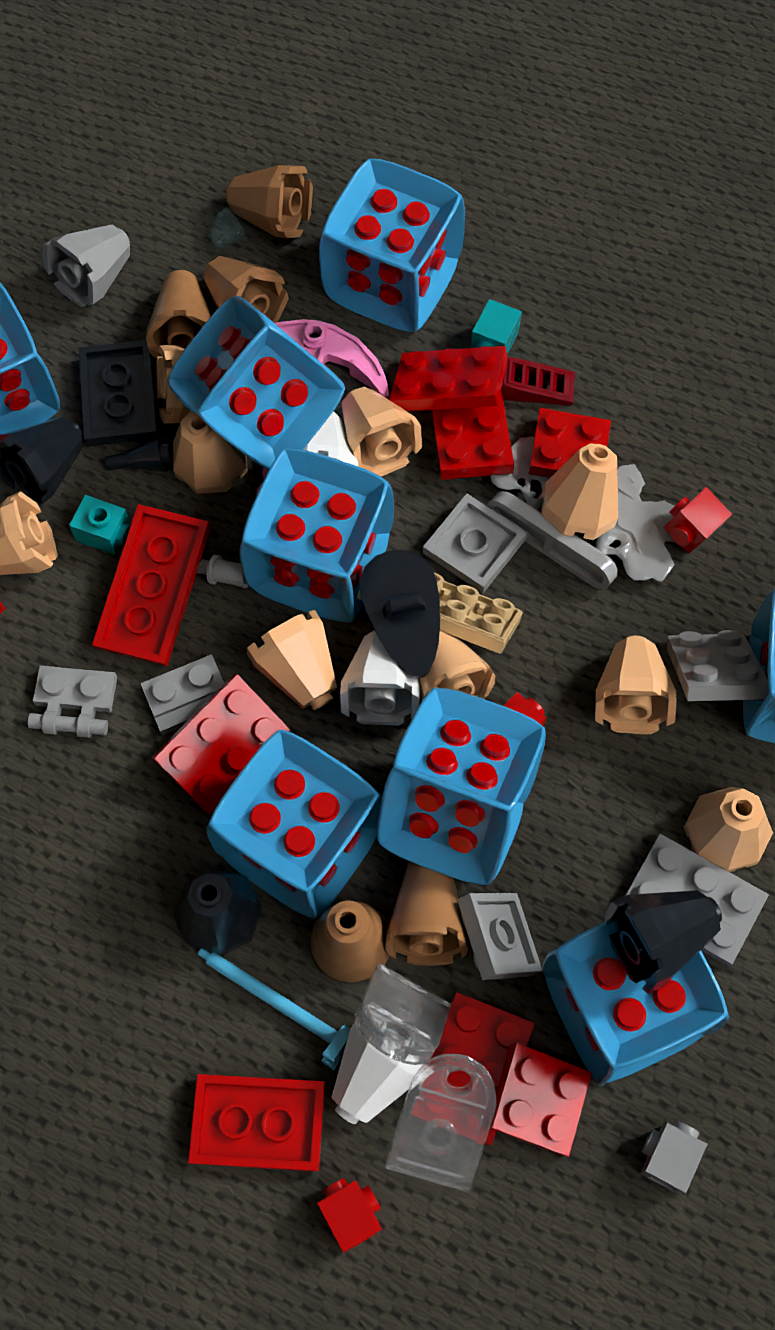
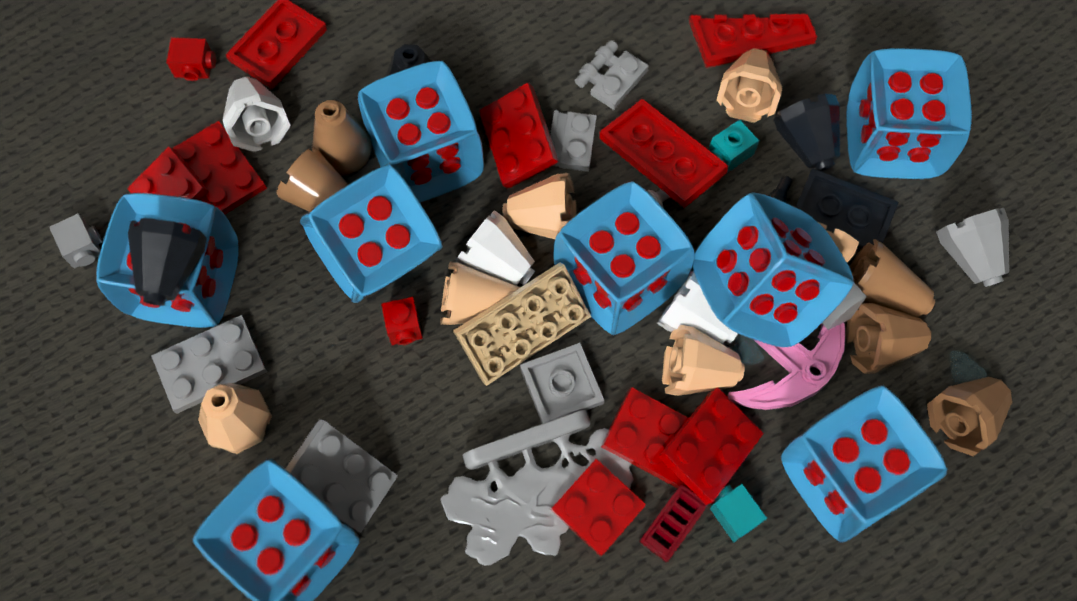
camera: 120 degrees right, 0 degrees up
medium azure piece [198,949,351,1070] -> none
clear tile [355,963,451,1065] -> none
black shield [360,550,440,679] -> none
clear tile [385,1054,496,1193] -> none
light grey plate [457,893,543,980] -> none
light nougat cone [542,443,618,540] -> none
light nougat cone [595,635,676,734] -> none
brick [663,487,732,555] -> none

